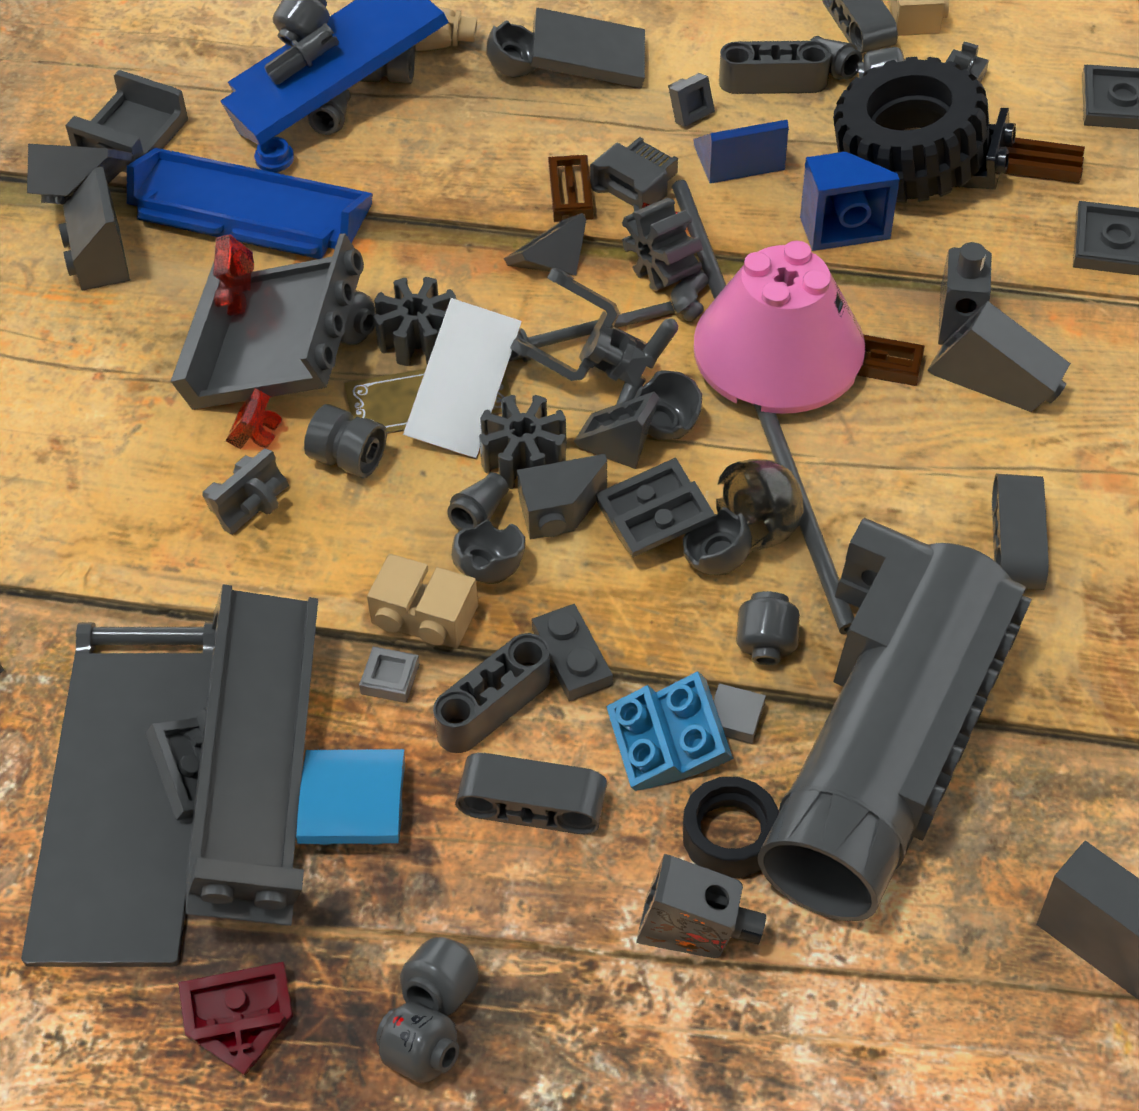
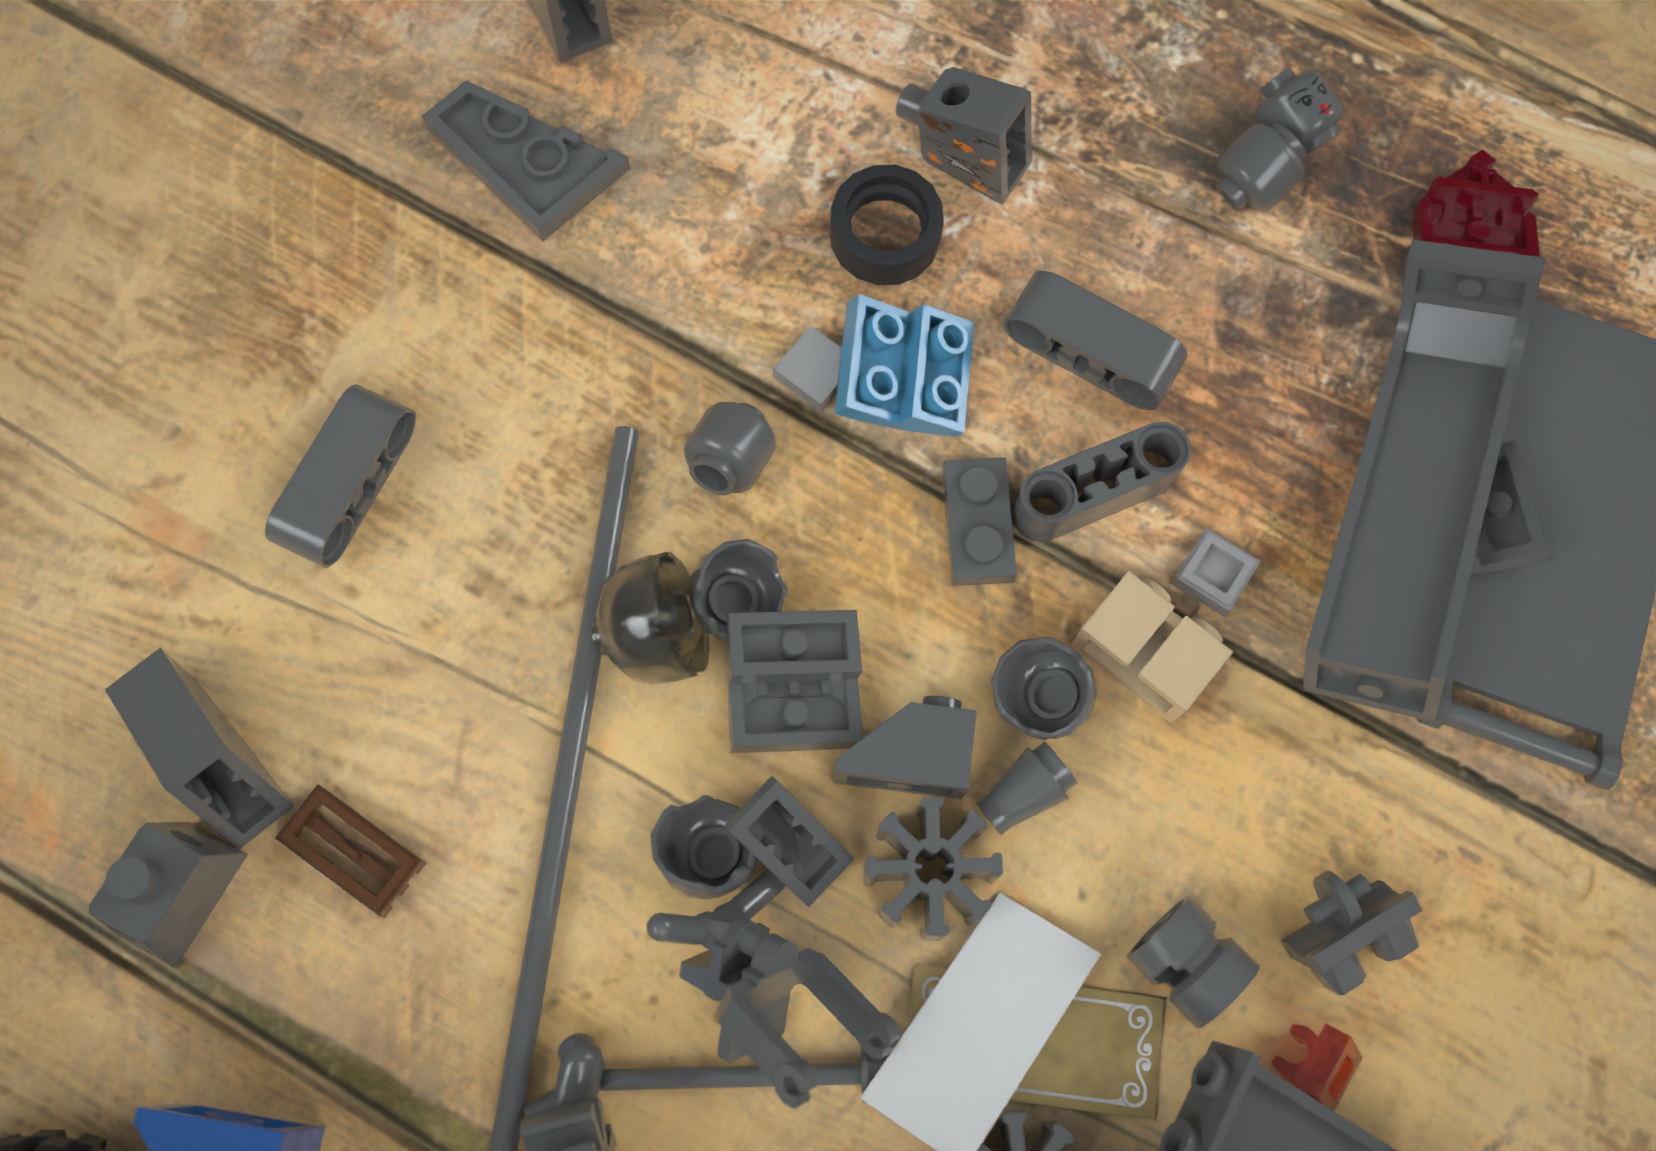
camera: 165 degrees left, 20 degrees up
dark azure slope [296,749,405,845] -> none
bright pink cone [694,241,865,414] -> none
dark grey piece [758,517,1032,921] -> none
none -> dark grey wing [422,80,630,242]

